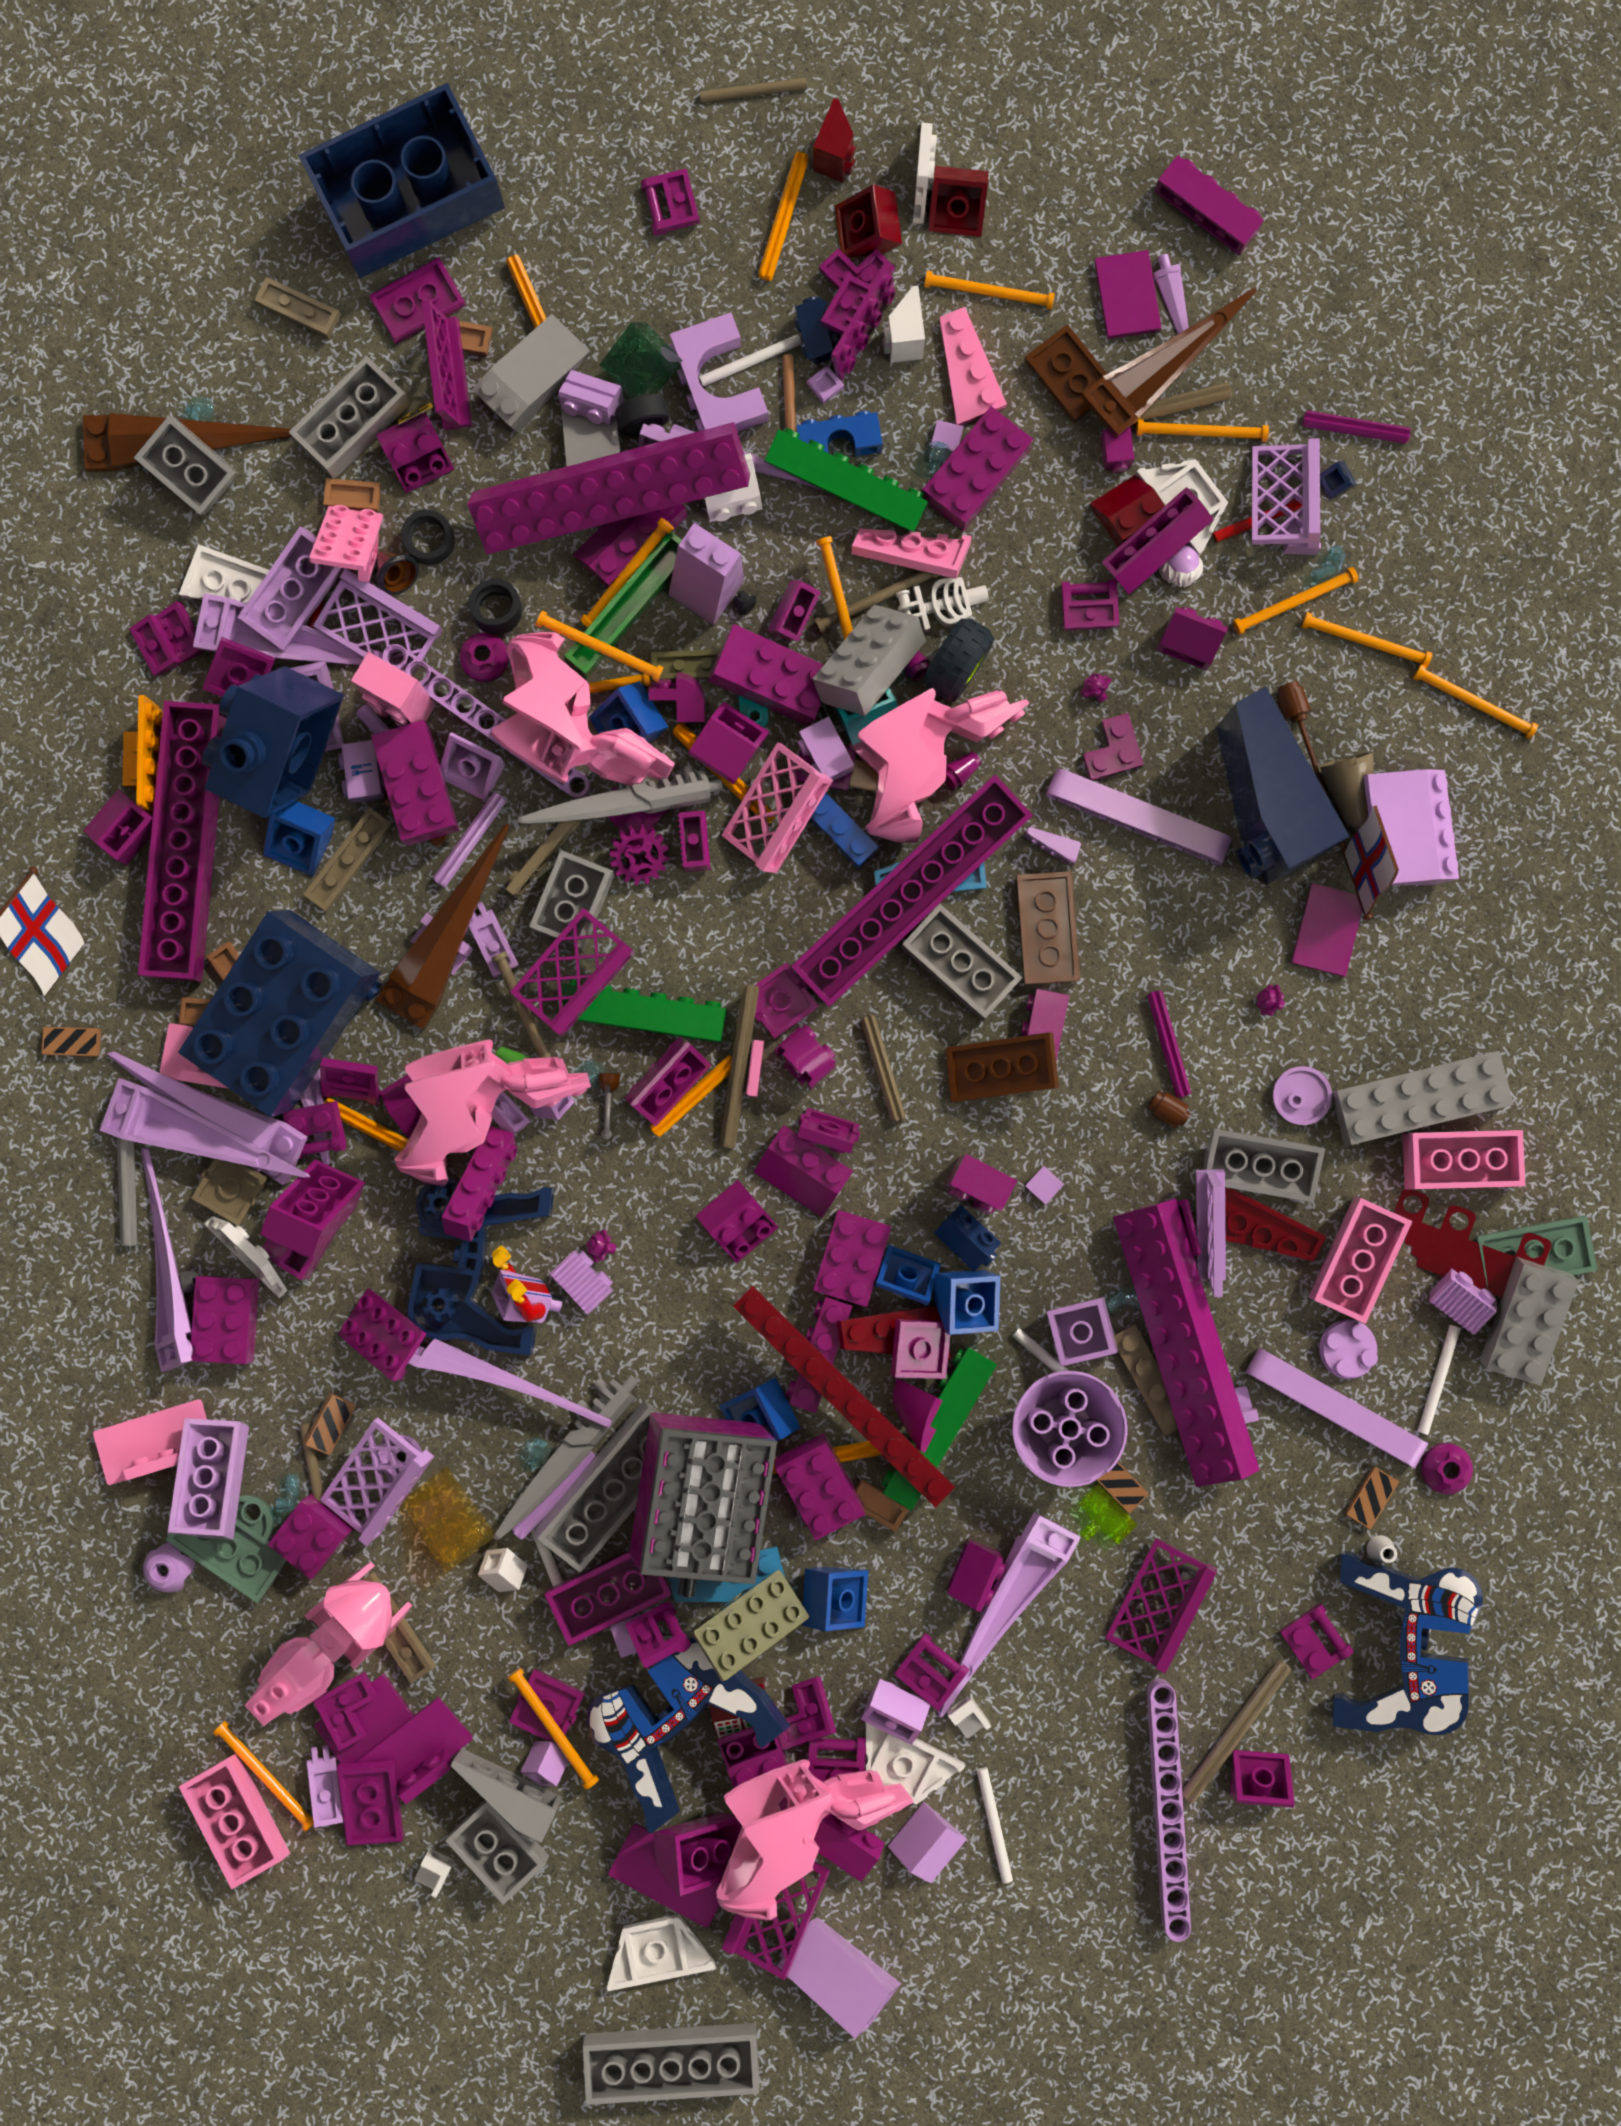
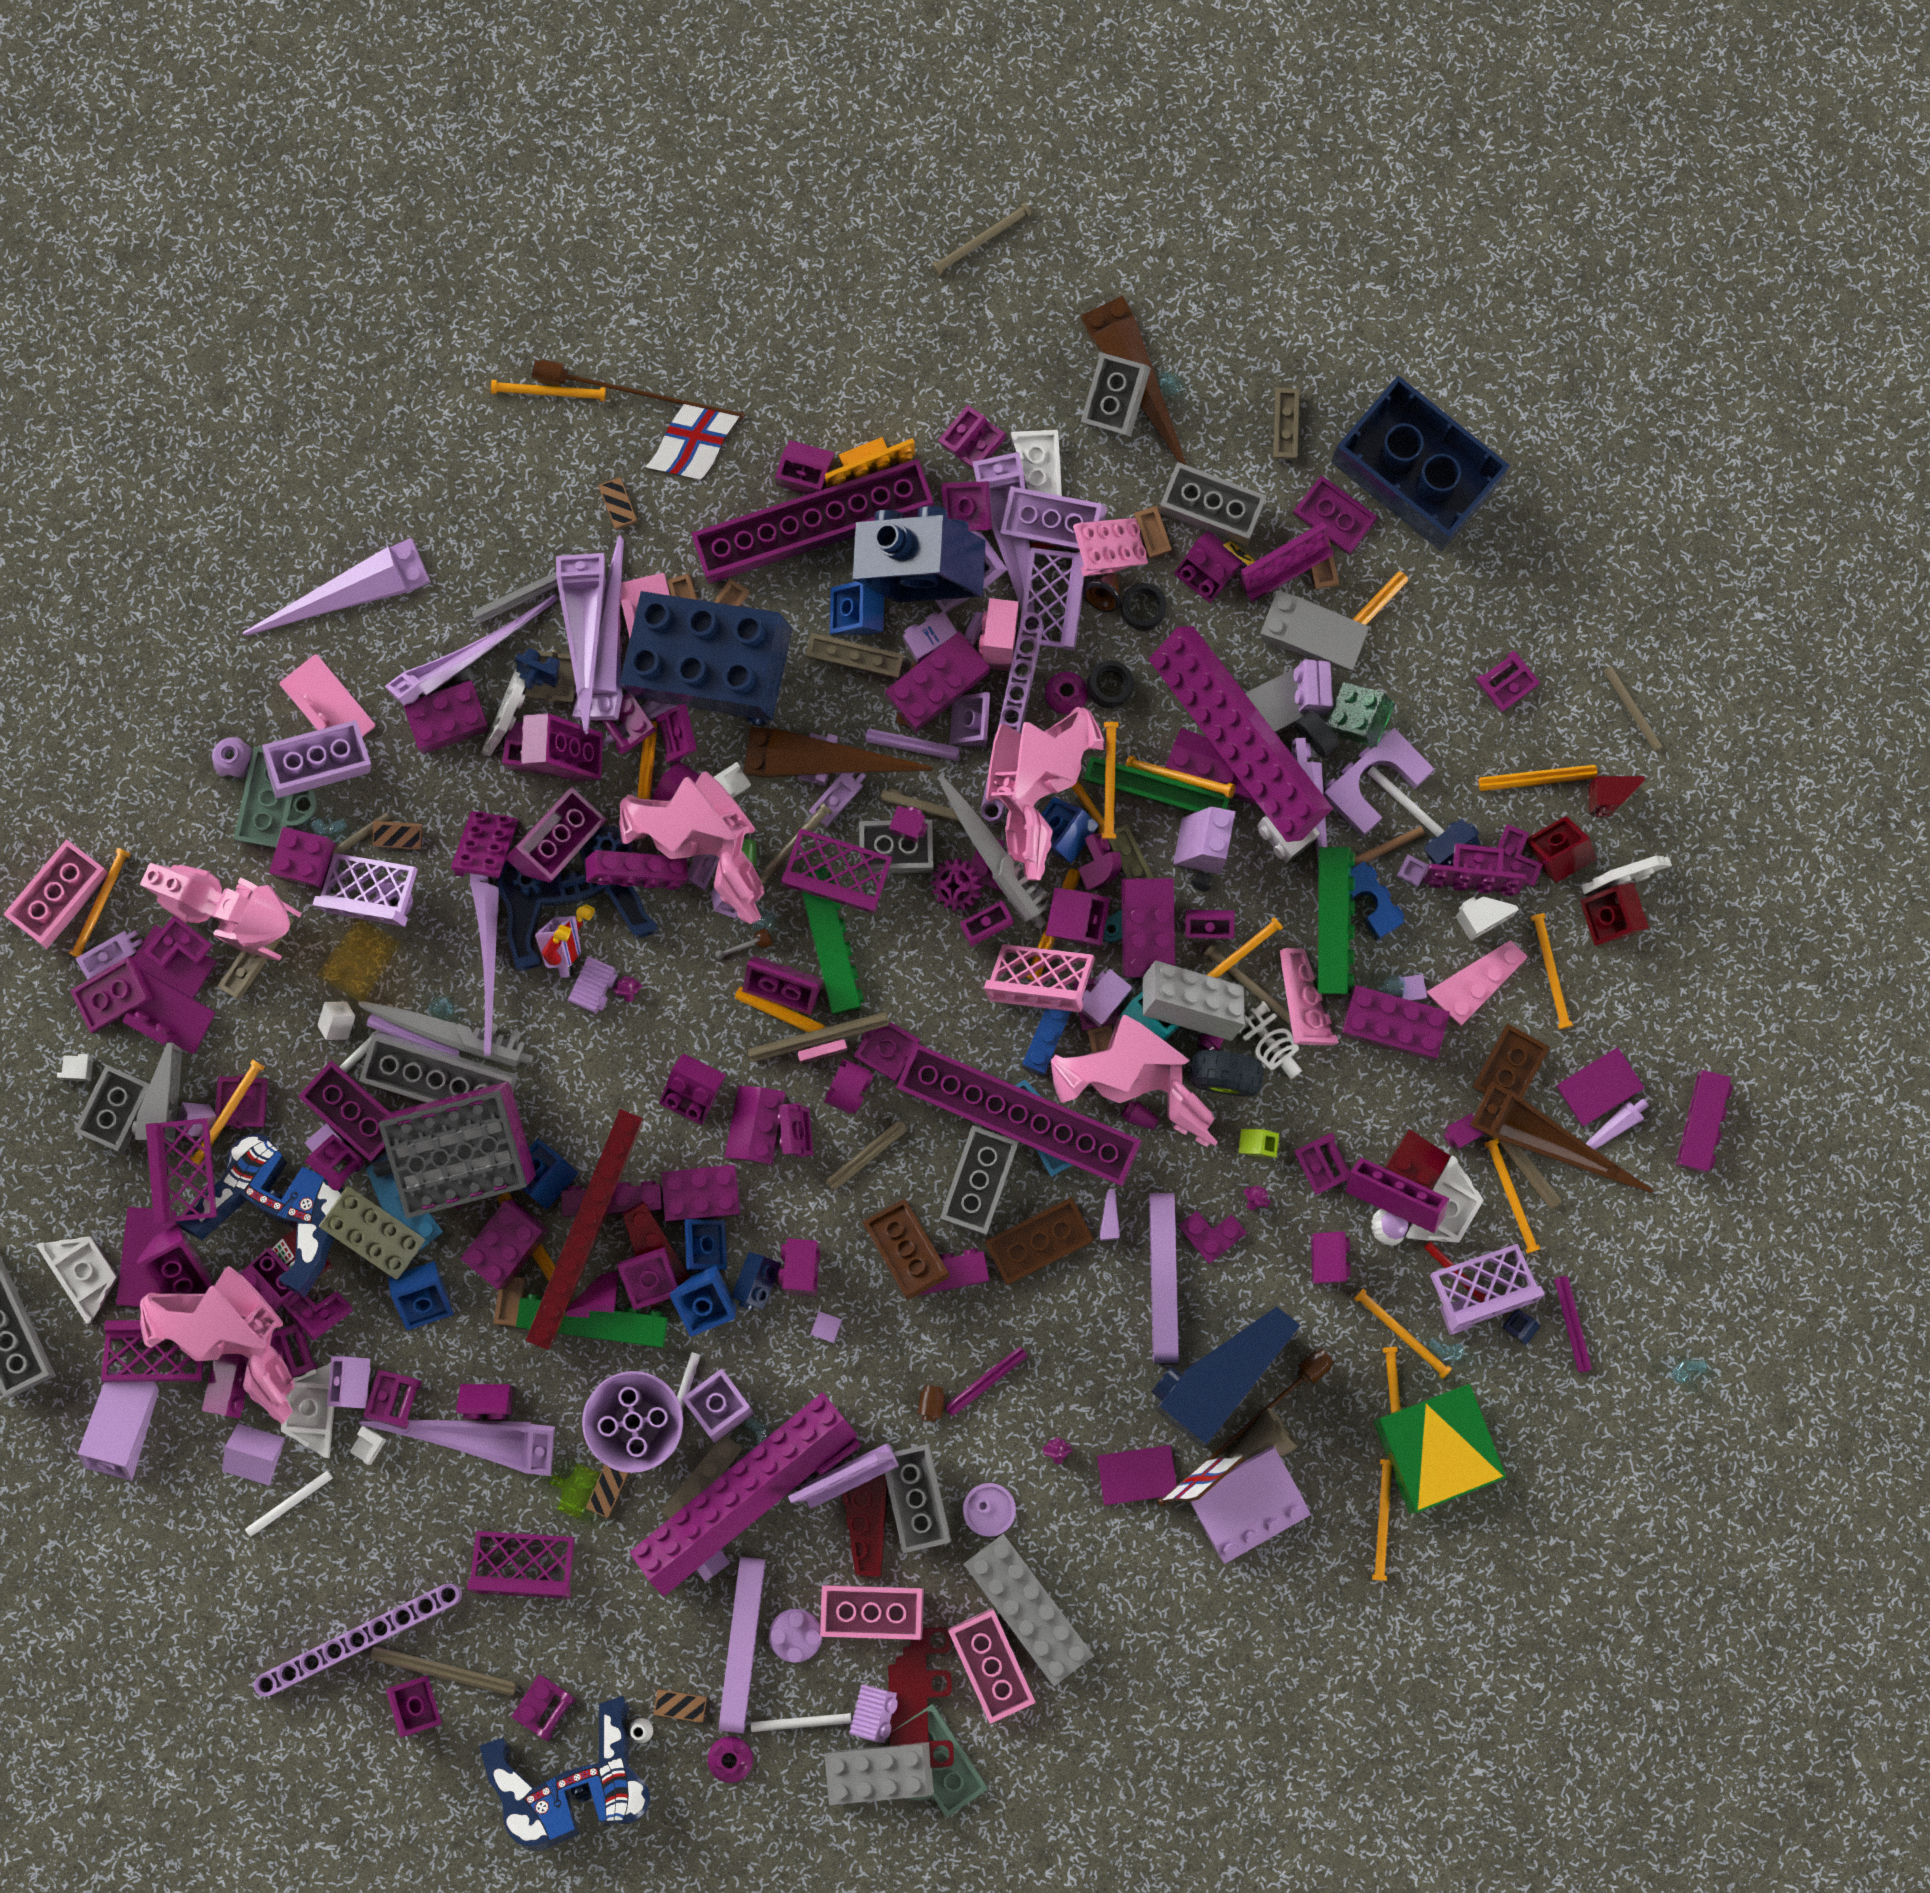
camera: 65 degrees right, 5 degrees down
none -> magenta fence [146,1118,217,1223]
none -> lavender plate [243,538,431,636]
none -> magenta slope [505,786,607,882]
none -> dark blue hips [515,648,560,690]
none -> white panel [714,762,751,798]
none -> magenta brick [889,806,928,843]
none -> lime brick [1238,1129,1279,1158]
none -> tile [1373,1384,1507,1514]
none -> clear light blue arm [1672,1359,1707,1384]

